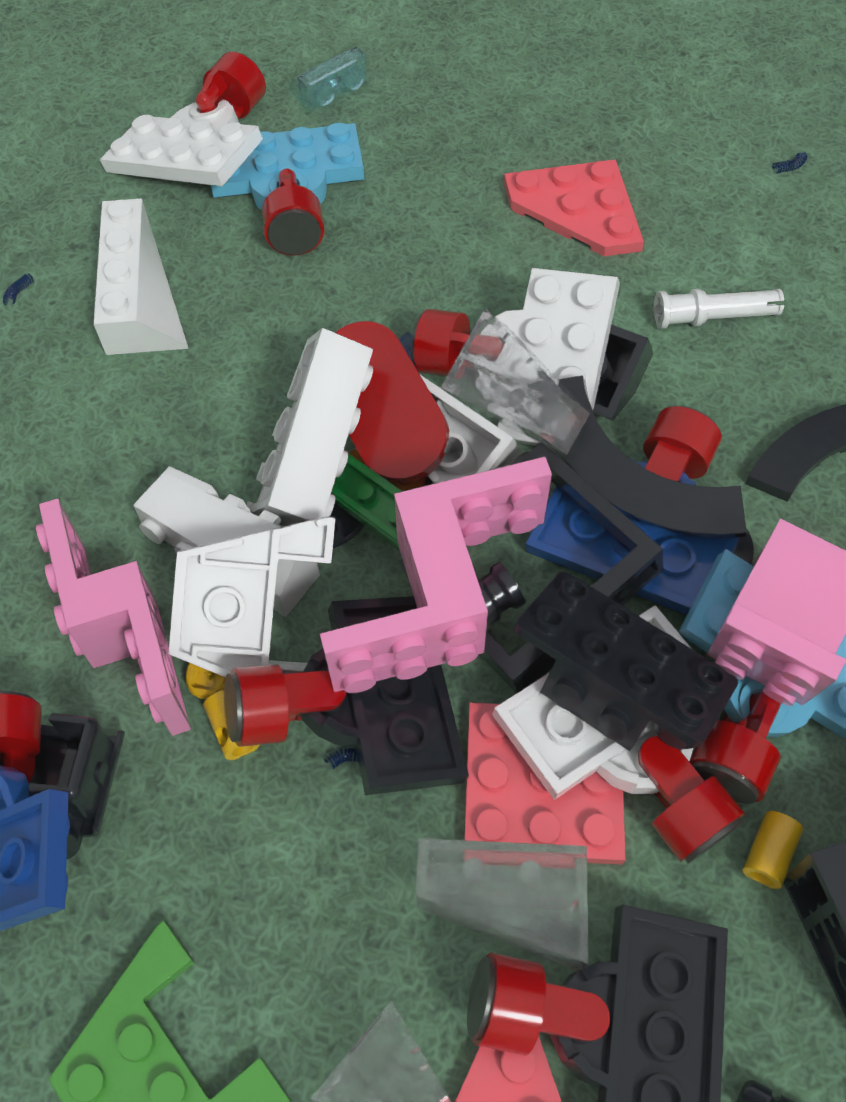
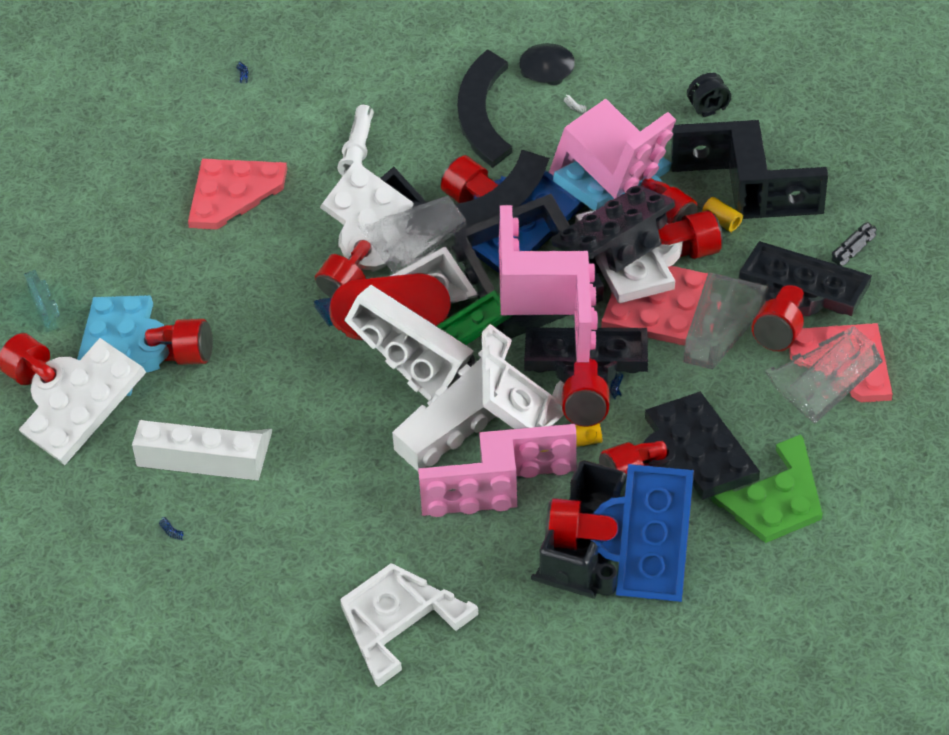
camera: 75 degrees left, 10 degrees down
none -> black plate [599,391,760,500]

